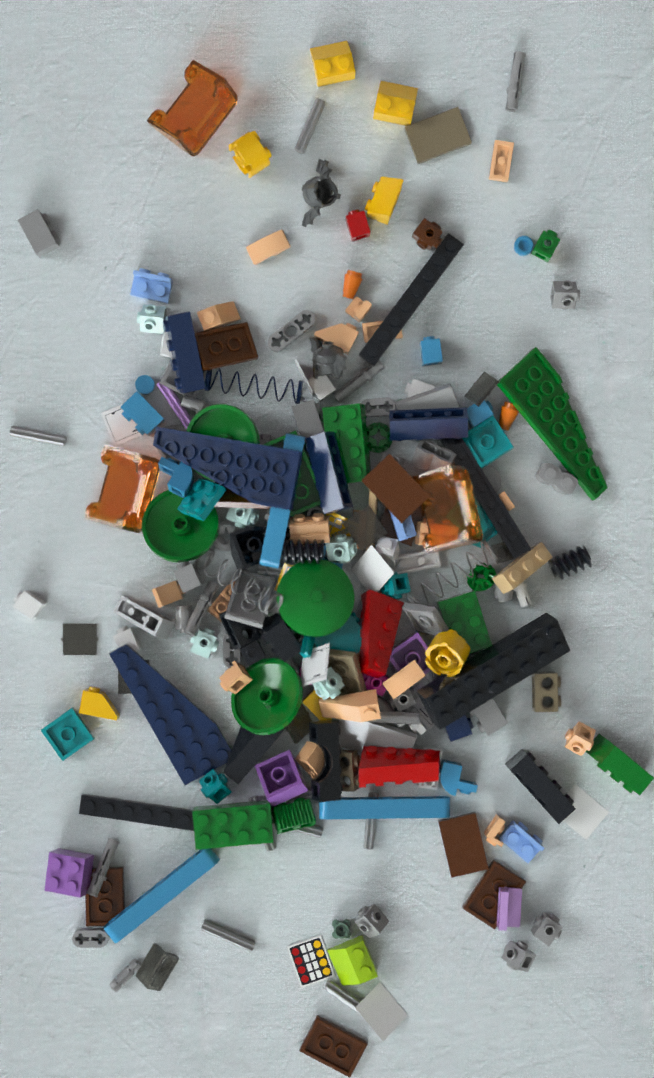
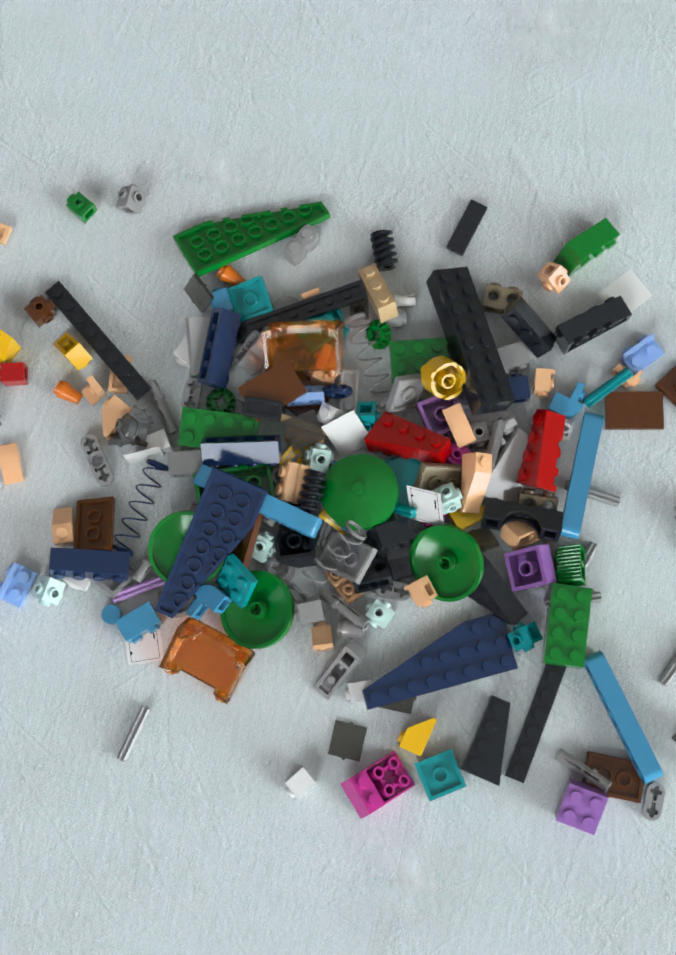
camera: 75 degrees left, 10 degrees down
dark azure brick [419,336,443,366] -> none
dark azure tile [514,236,534,256] -> none
none -> yellow slope [53,332,93,371]
none -> black tile [242,396,284,422]
none -> dark blue gear [322,383,353,399]
none -> dark pink slope [340,751,415,819]
none -> black tile [446,199,488,257]
none -> black wedge [461,695,510,786]
none -> black brick [501,296,557,358]
none -> light nougat brick [532,368,555,398]
none -> teal axle [583,367,633,408]

